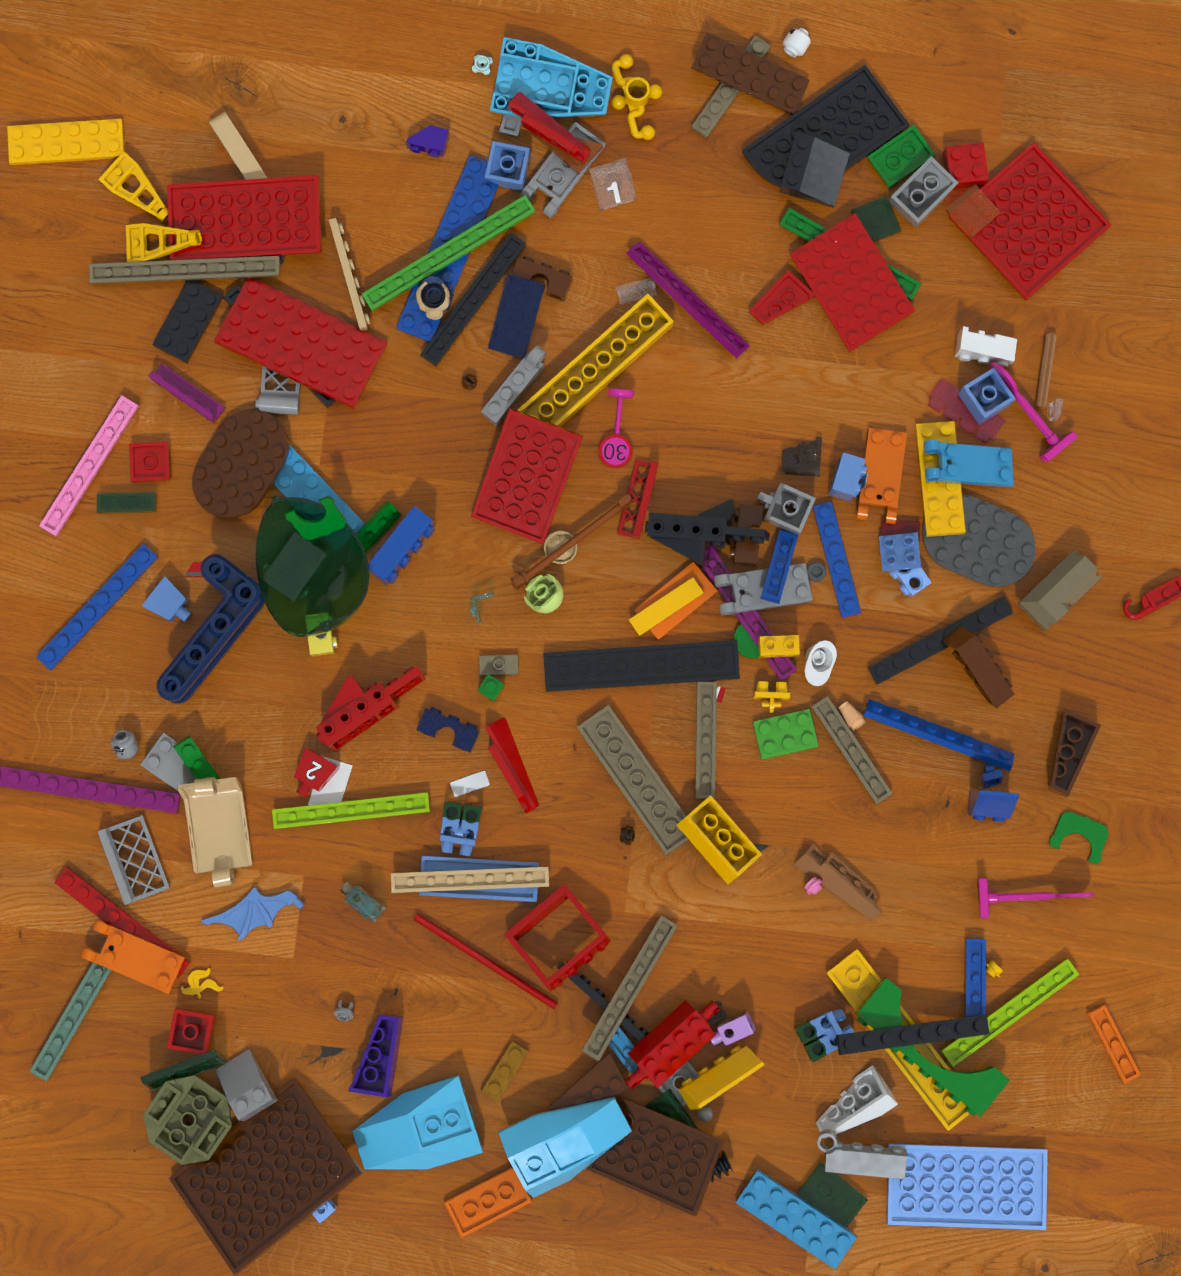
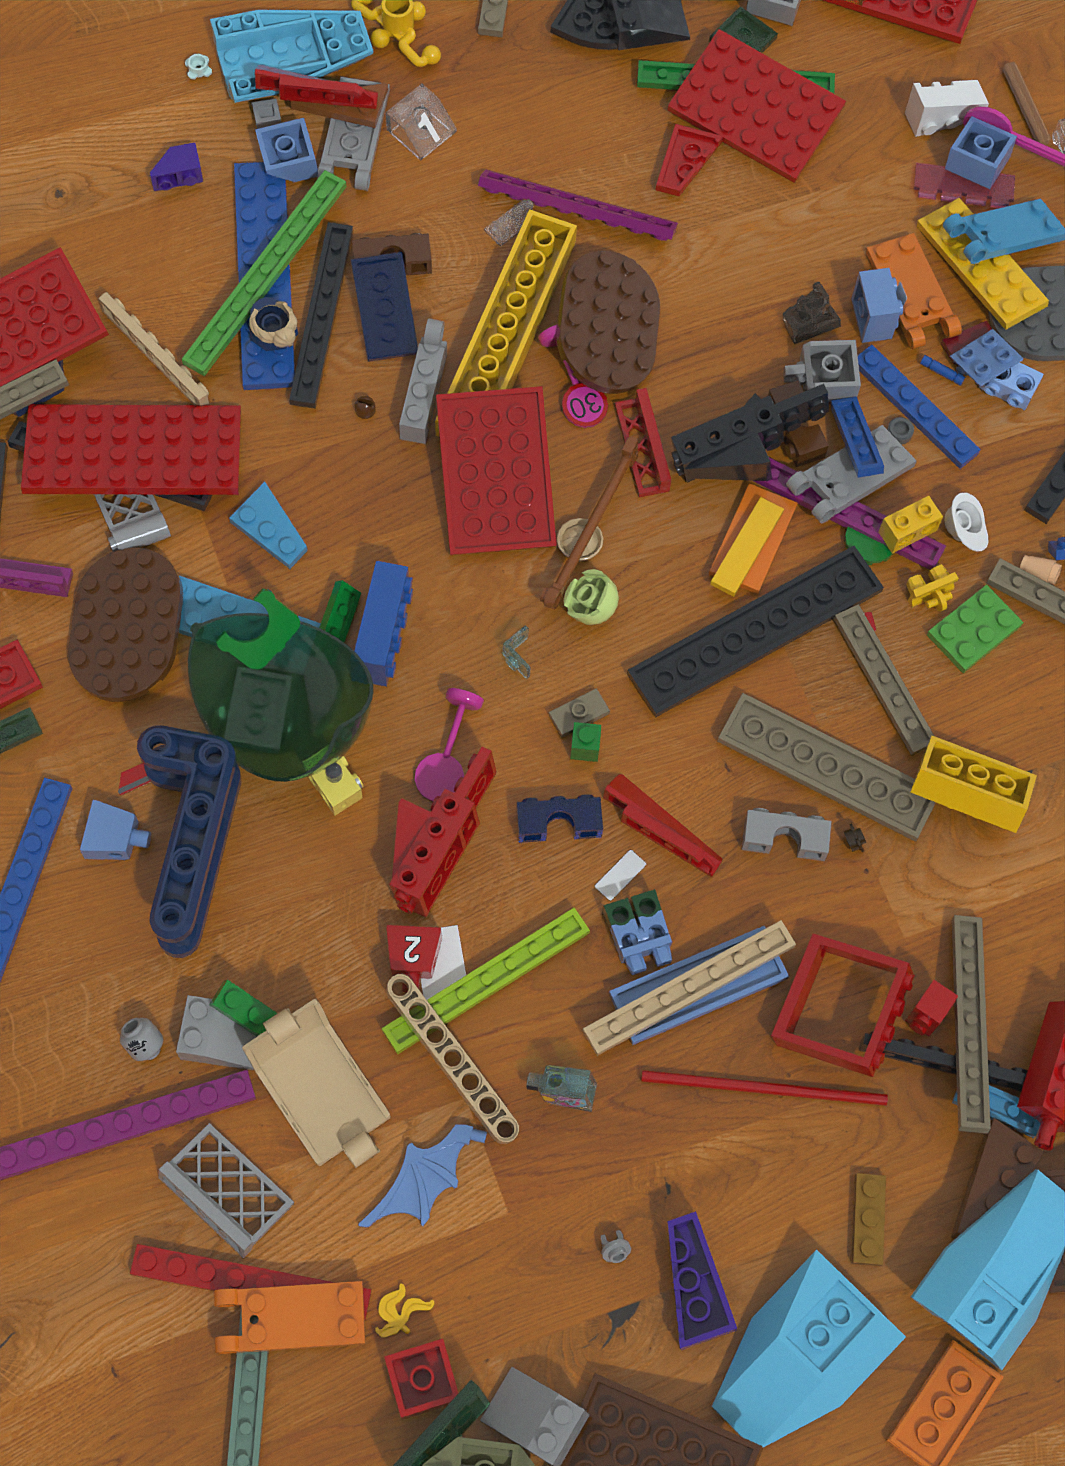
camera: 25 degrees left, 15 degrees down
none -> dark azure wing [229,482,308,569]
none -> tan beam [386,974,519,1144]
none -> dark pink piece [415,688,484,801]
none -> reddish brown plate [556,251,660,394]
none -> light grey arch [742,808,832,861]
none -> red brick [905,980,958,1037]
none -> blue wheel [920,355,966,386]

